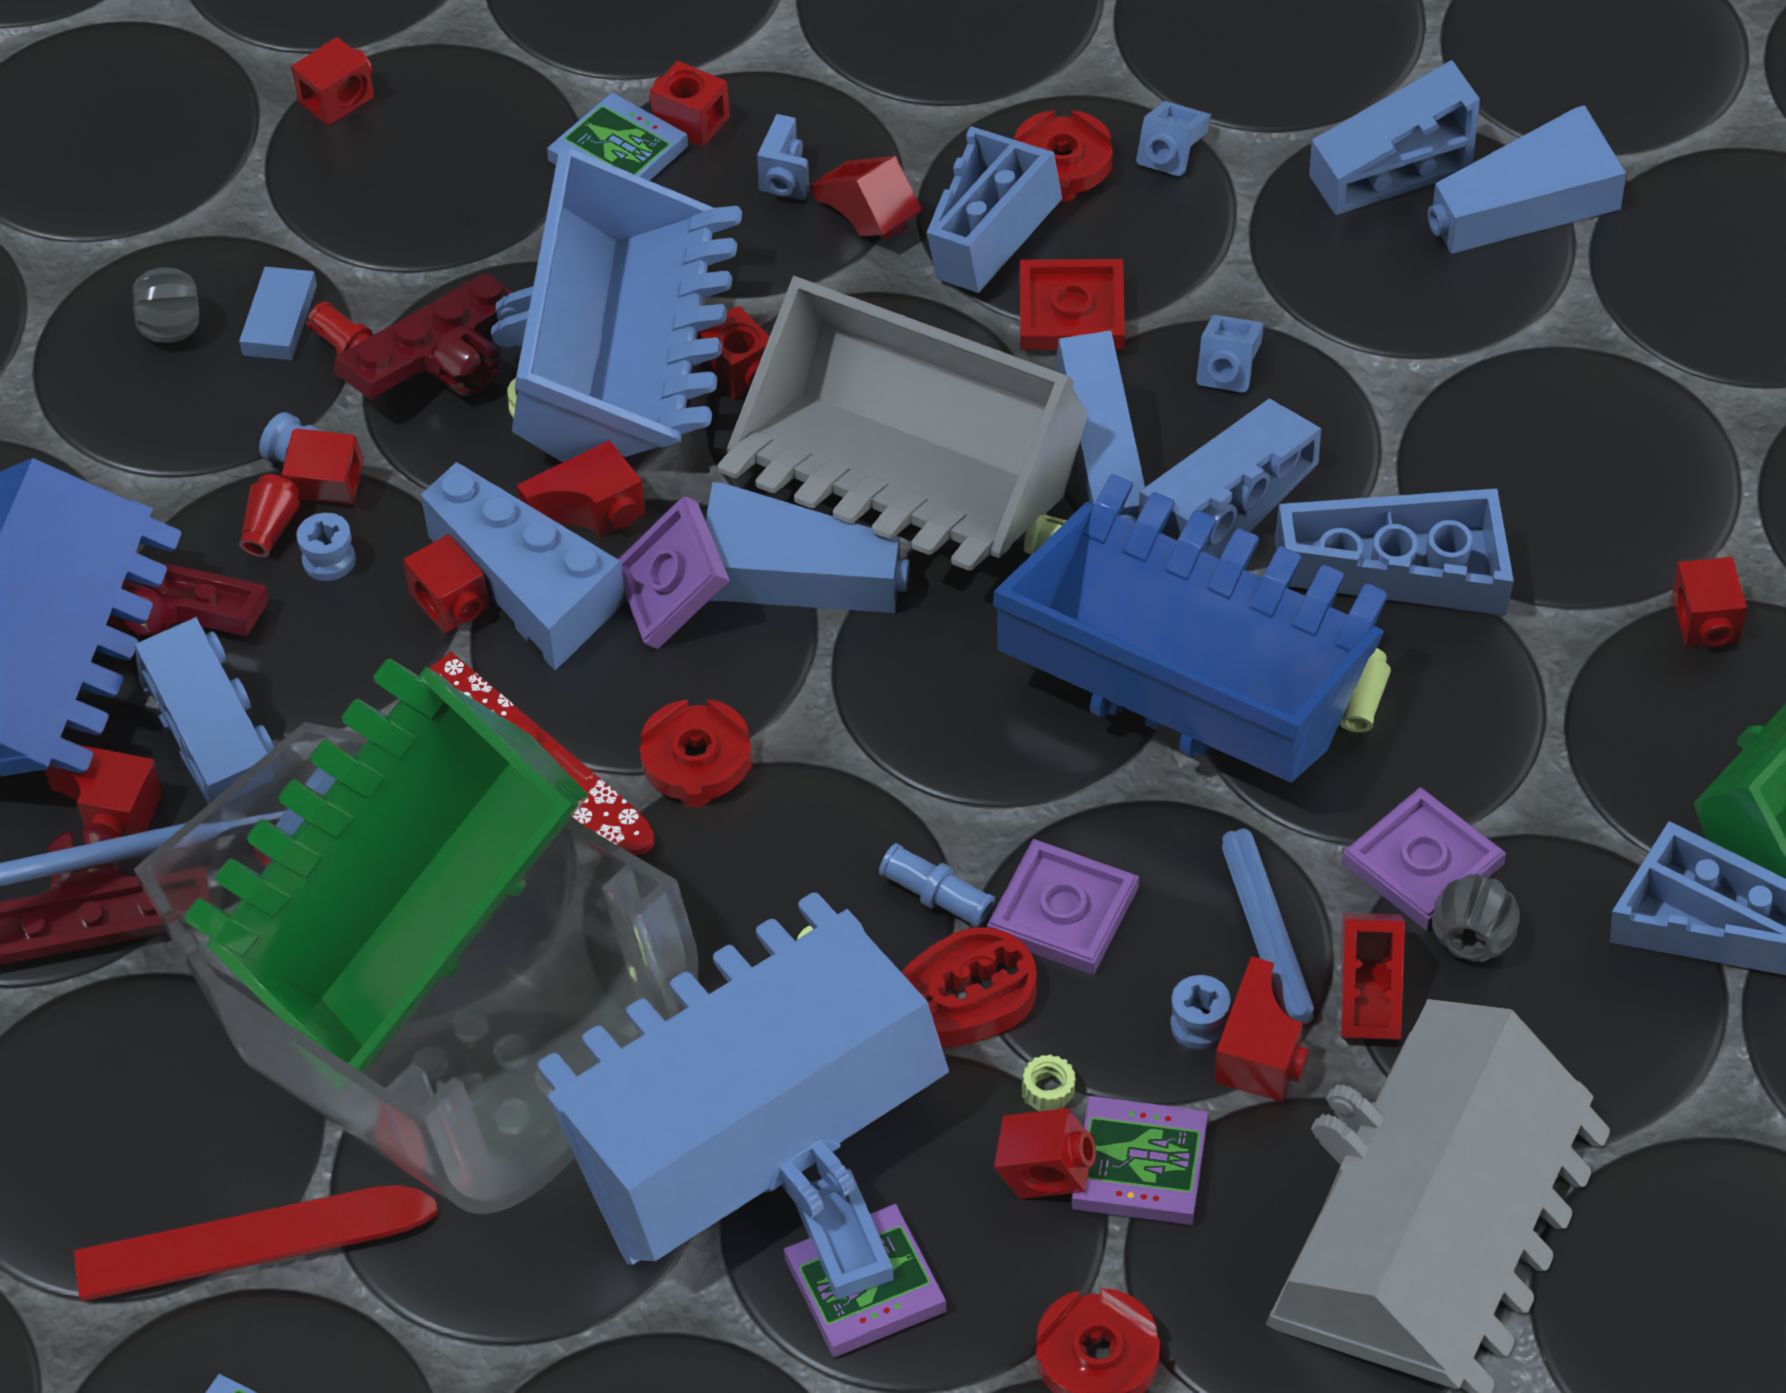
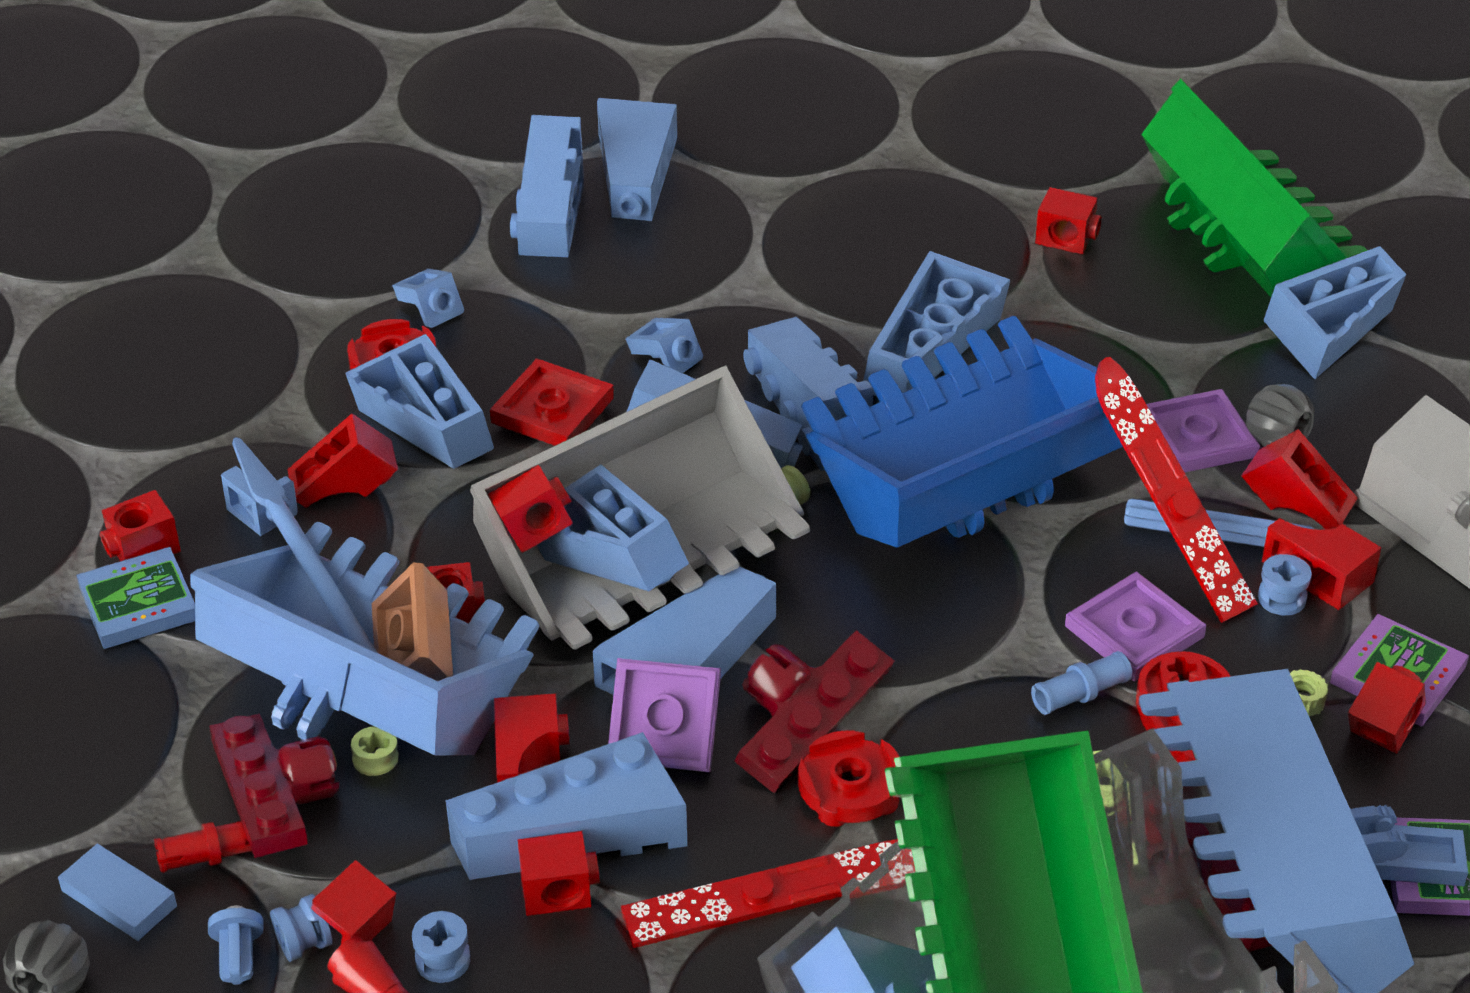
camera: 65 degrees left, 10 degrees down
none -> medium blue piece [208,905,264,985]
none -> medium blue piece [232,437,377,652]
none -> nougat slope [372,562,453,681]
none -> red brick [488,465,573,553]
none -> medium blue wedge [537,464,689,591]
none -> dark red plate [734,630,895,794]
none -> red piece [1095,357,1258,623]

